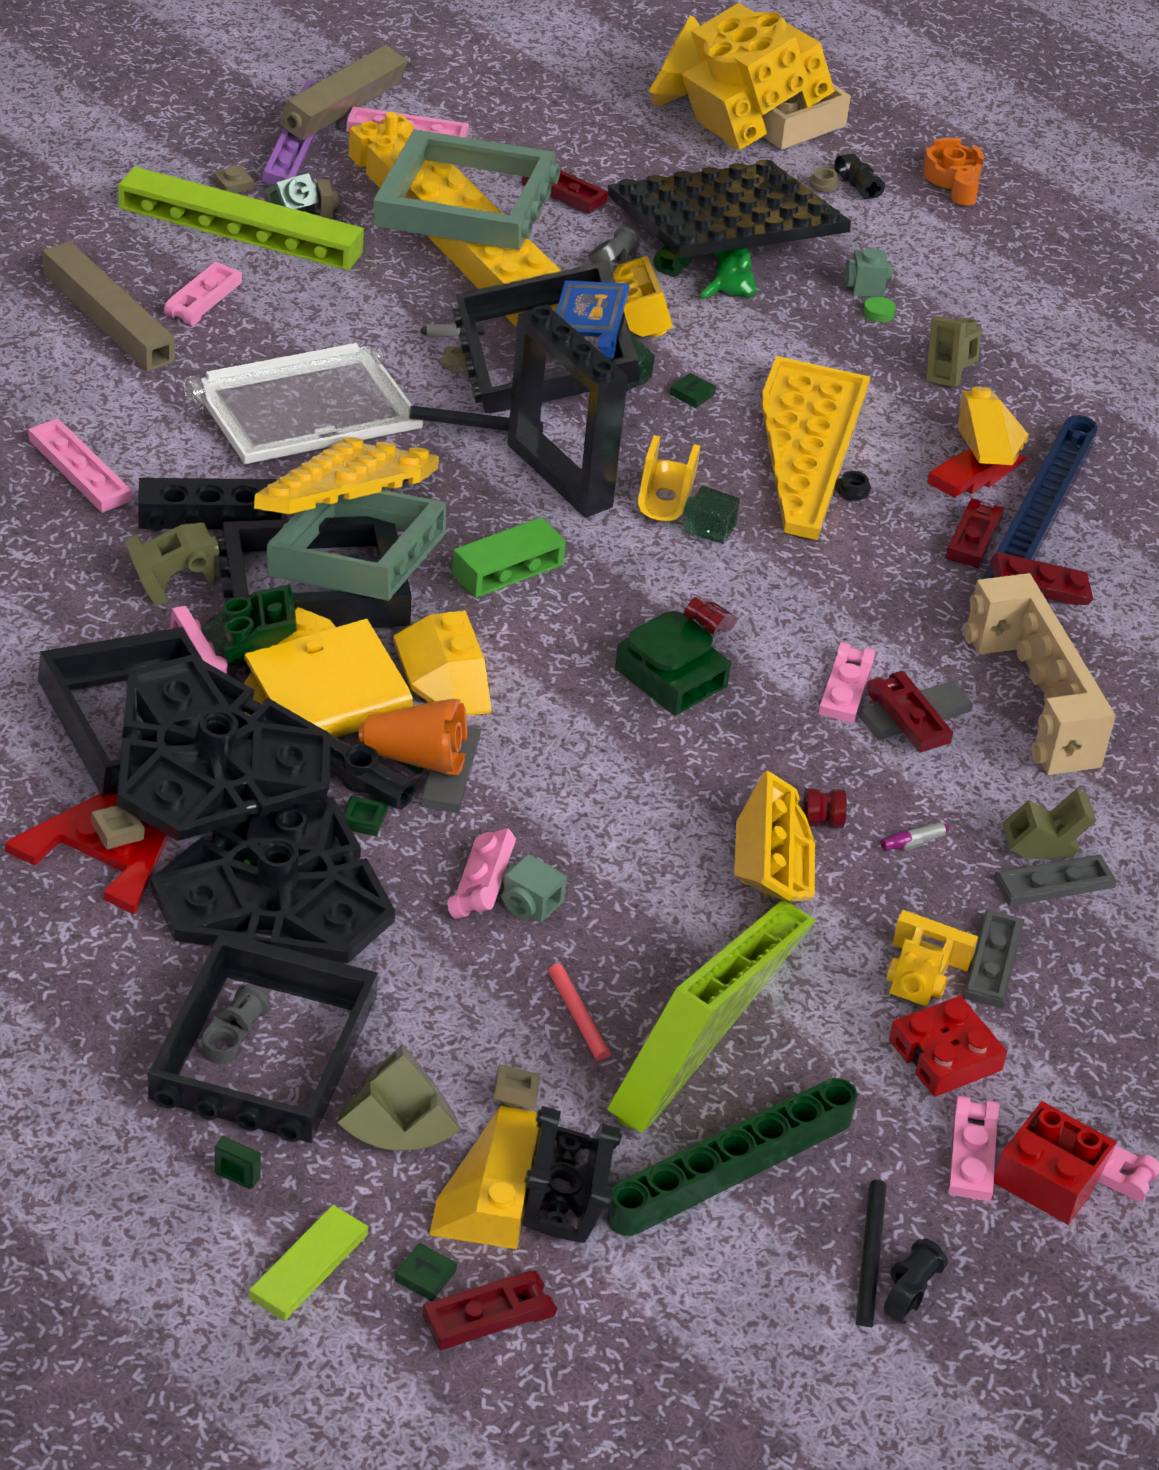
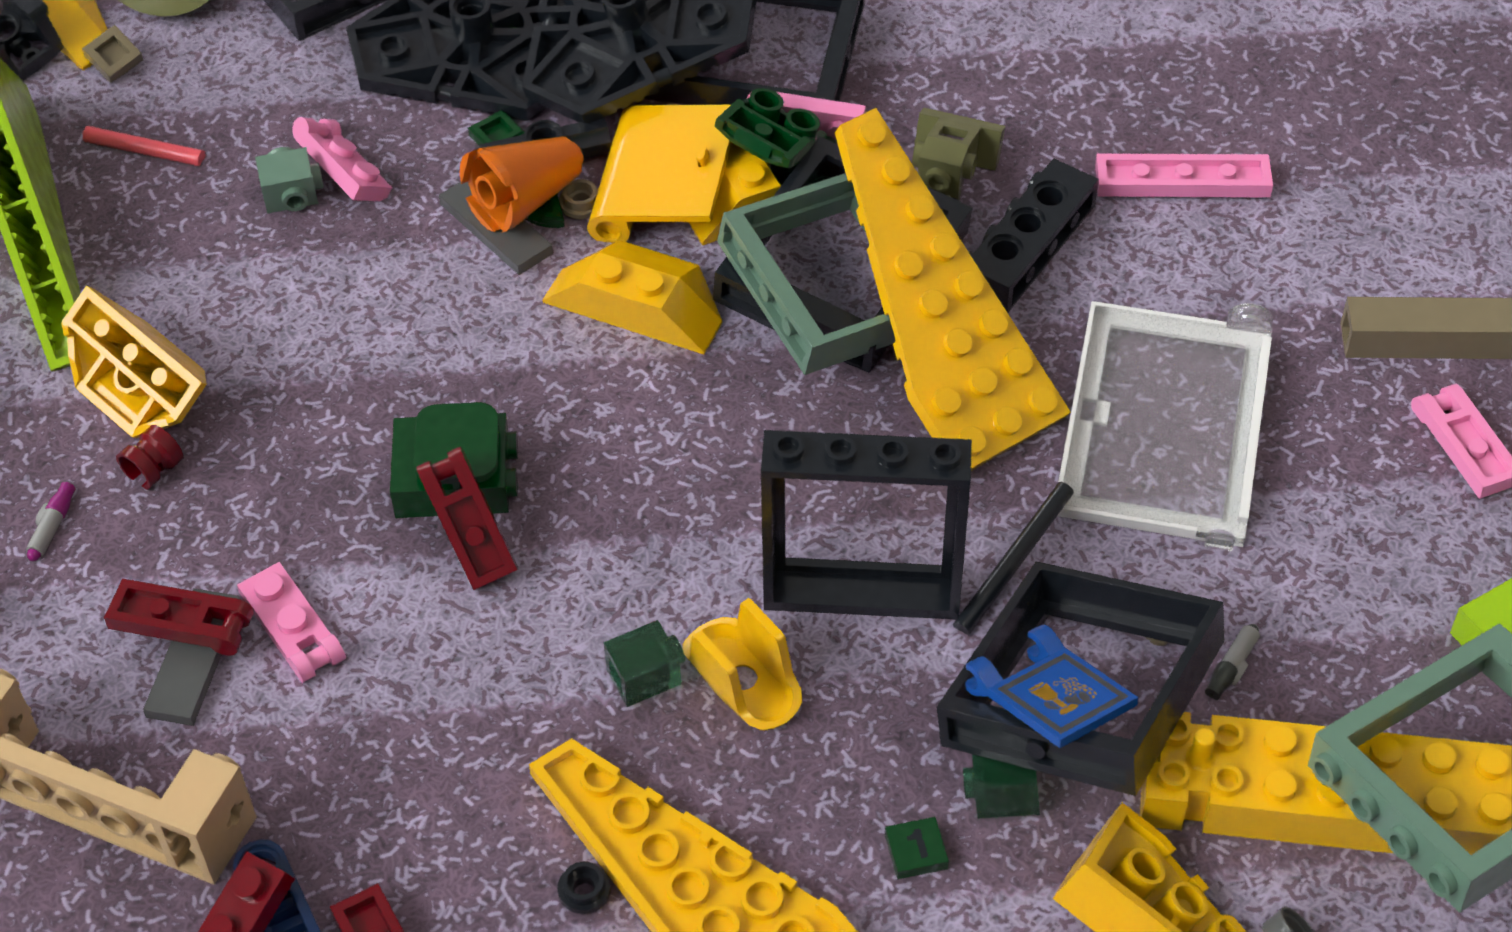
camera: 135 degrees right, 10 degrees up
bright green brick [452,517,566,598] -> none

